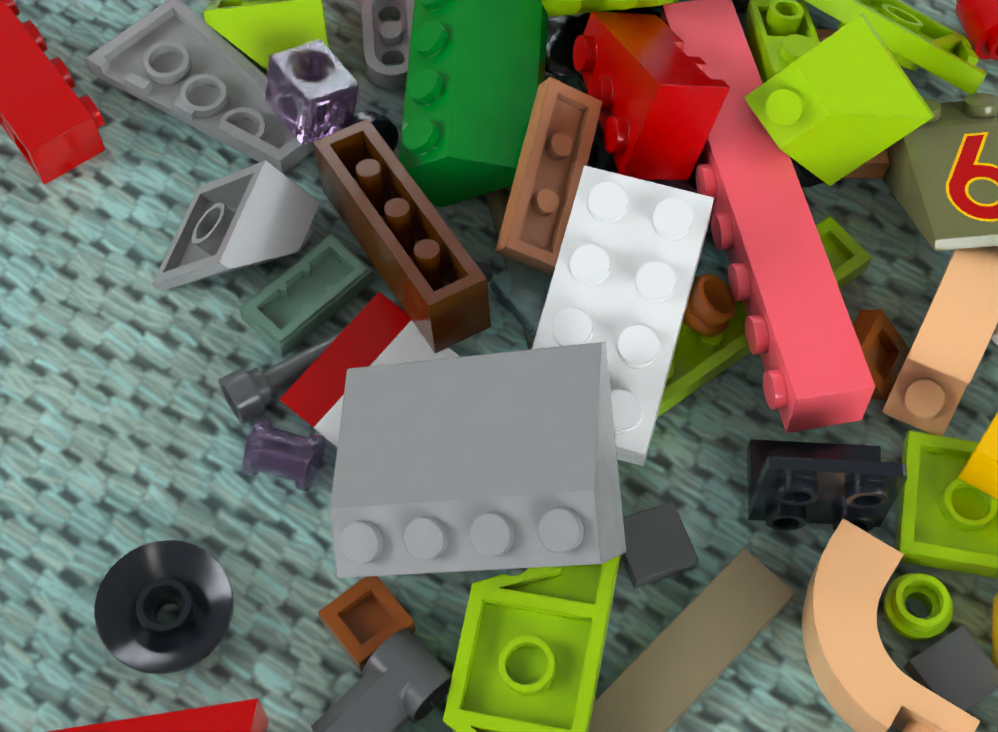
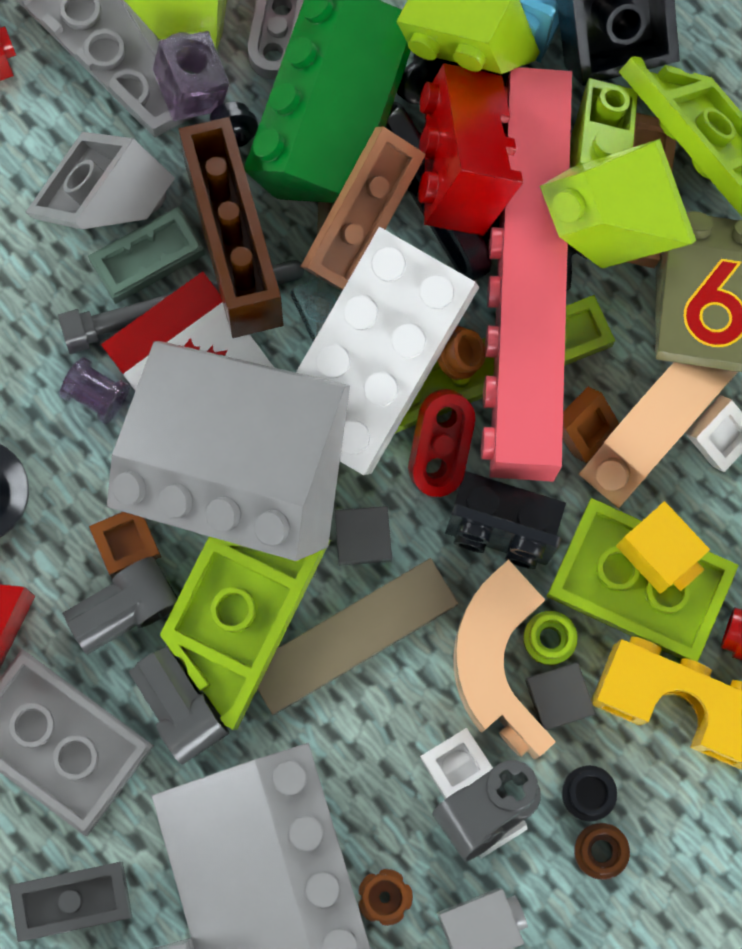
camera: 10 degrees right, 15 degrees up
none -> red plate [408,389,476,497]

